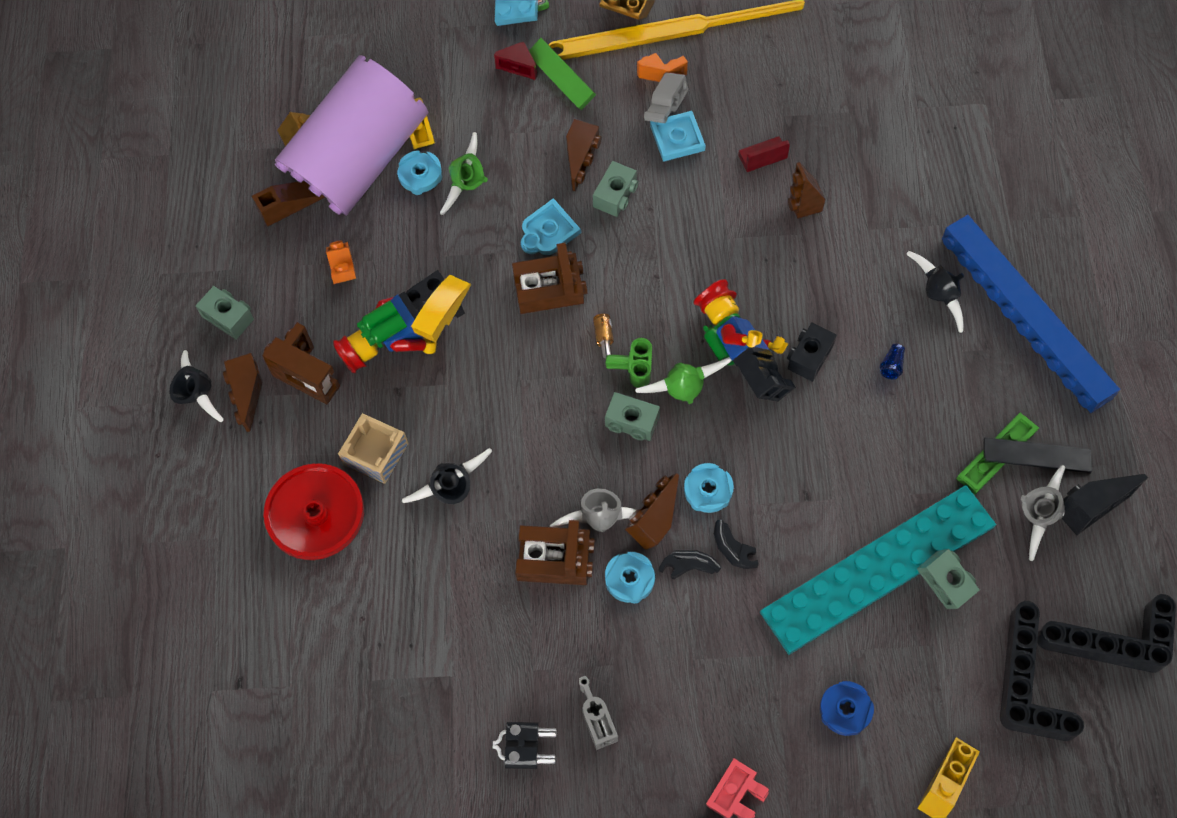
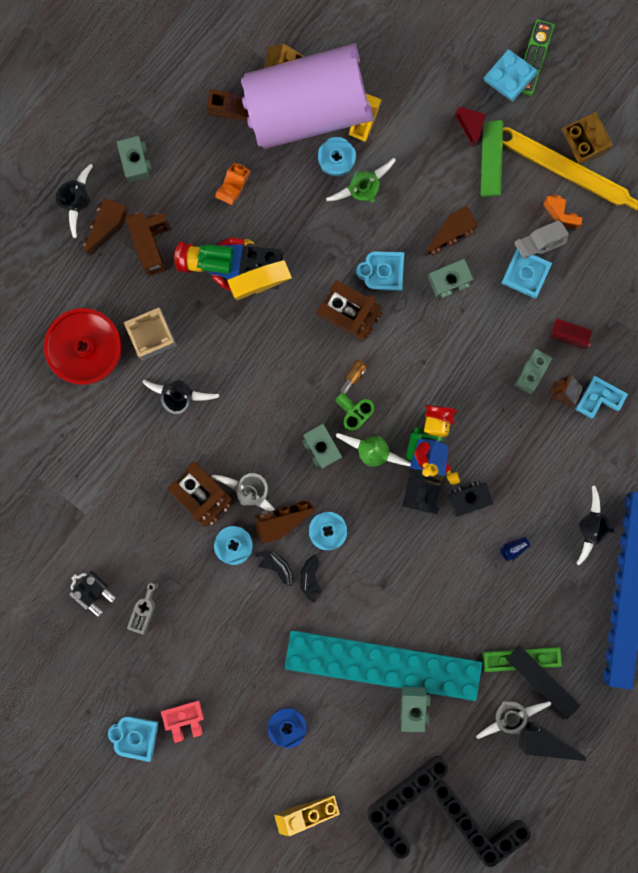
camera: 40 degrees right, 20 degrees up
none -> sand green brick [514,349,552,394]
none -> medium azure plate [575,376,628,419]

